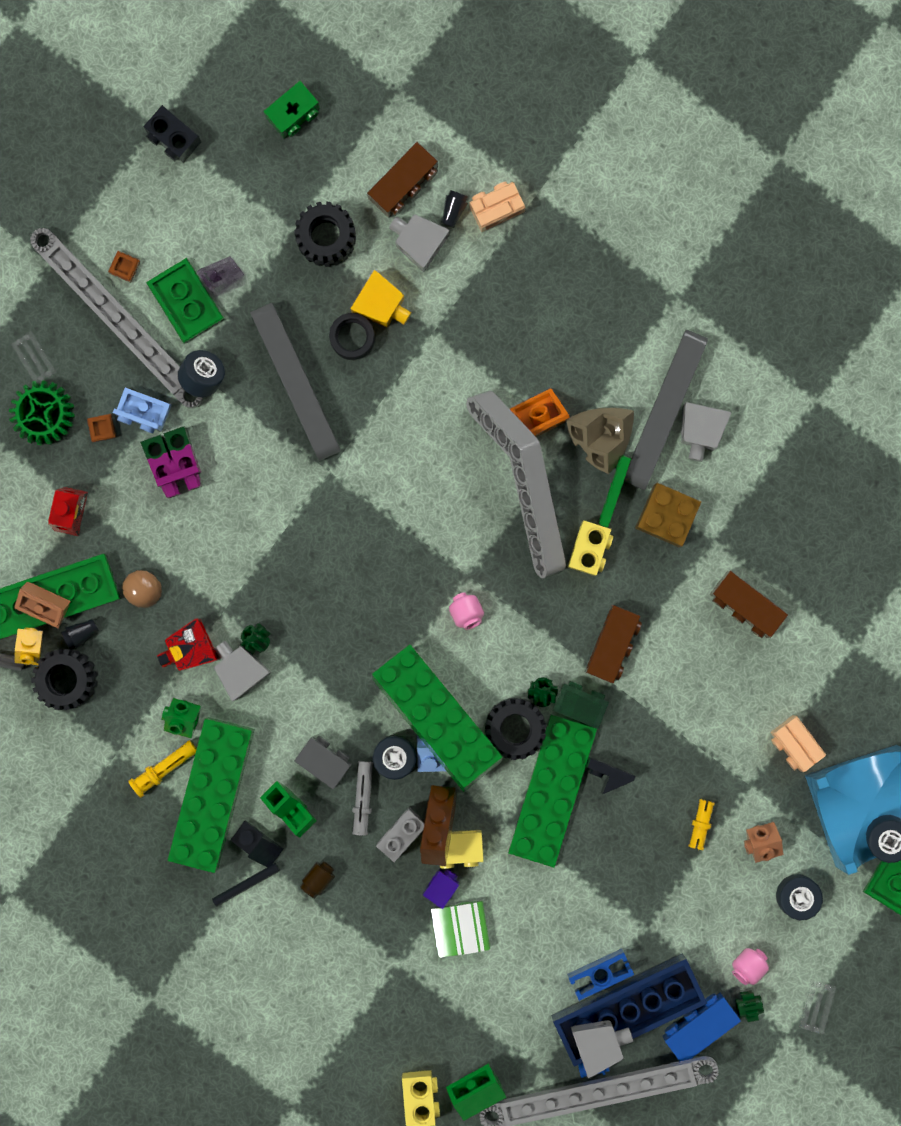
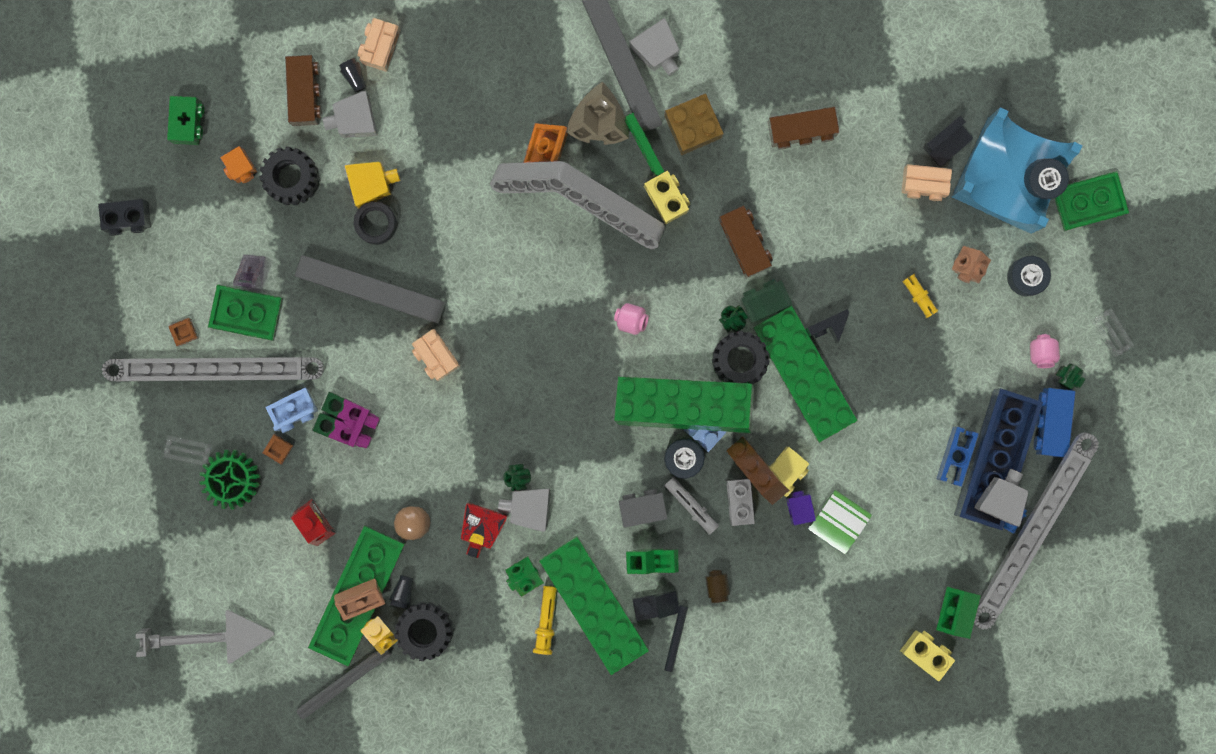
camera: 45 degrees left, 0 degrees up
black wheel [178,350,225,398] -> none
none -> orange brick [220,146,257,183]
none -> light nougat brick [412,329,460,381]
none -> black panel [923,115,973,167]

